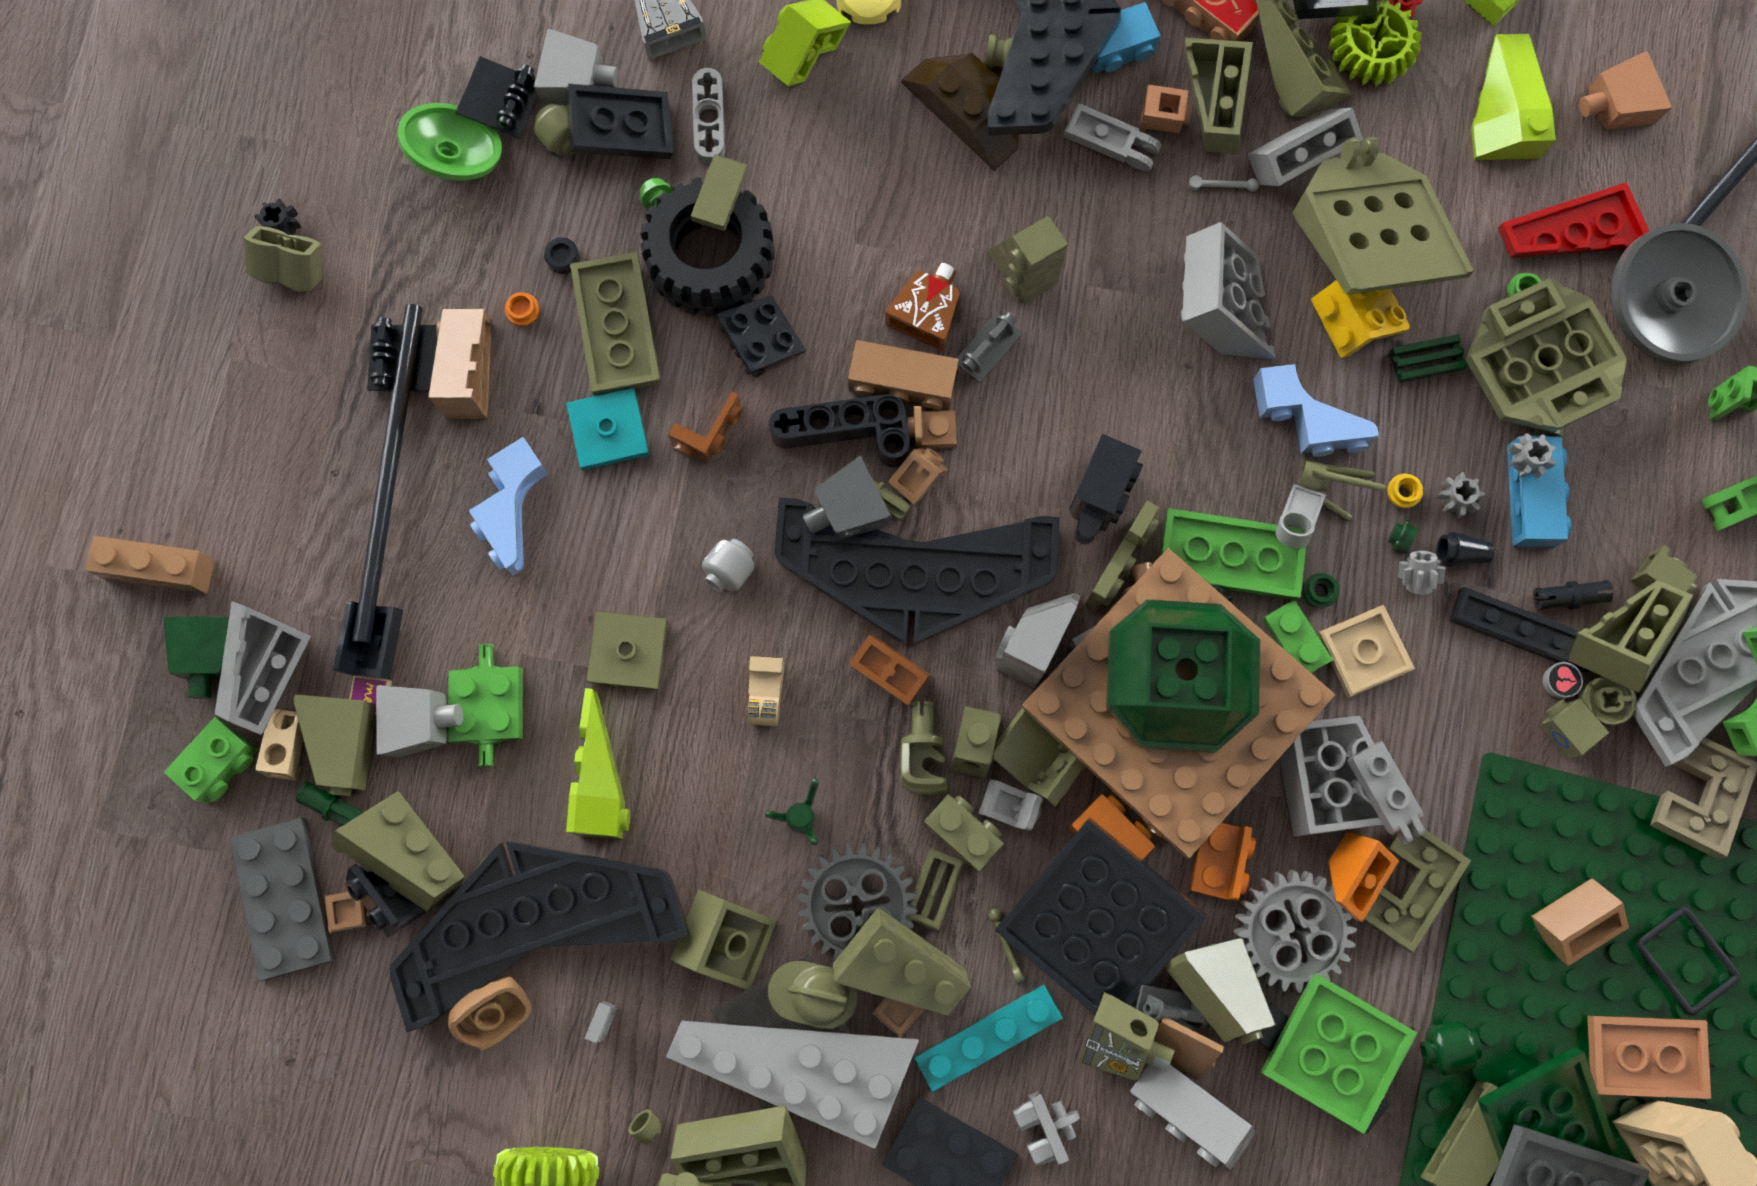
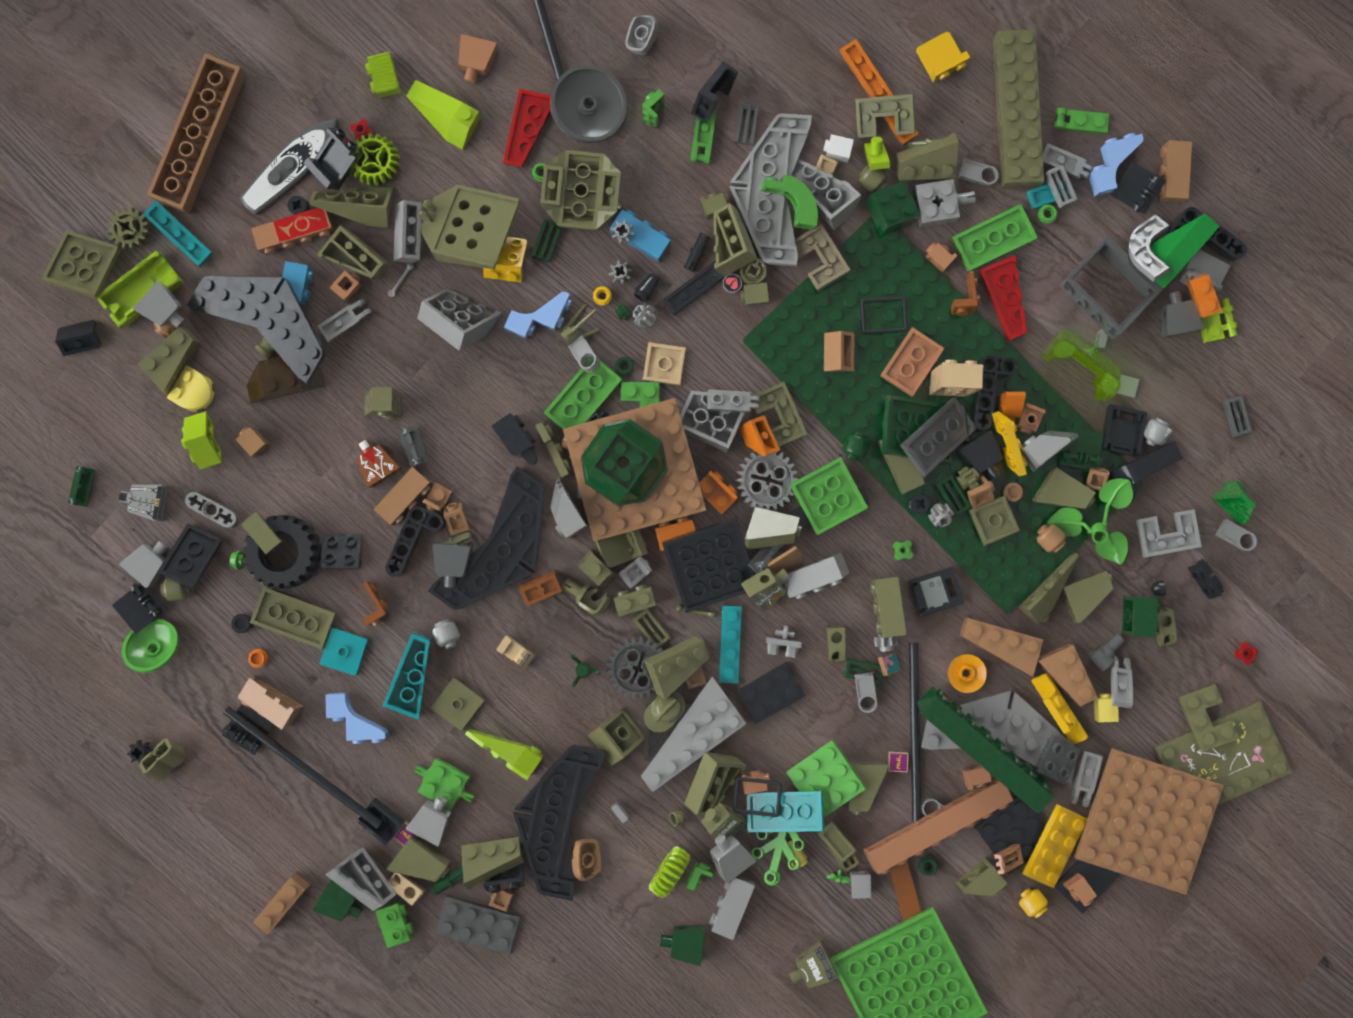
camera: 55 degrees left, 10 degrees up
none -> medium nougat brick [235,427,270,458]
none -> teal wedge [382,631,431,720]

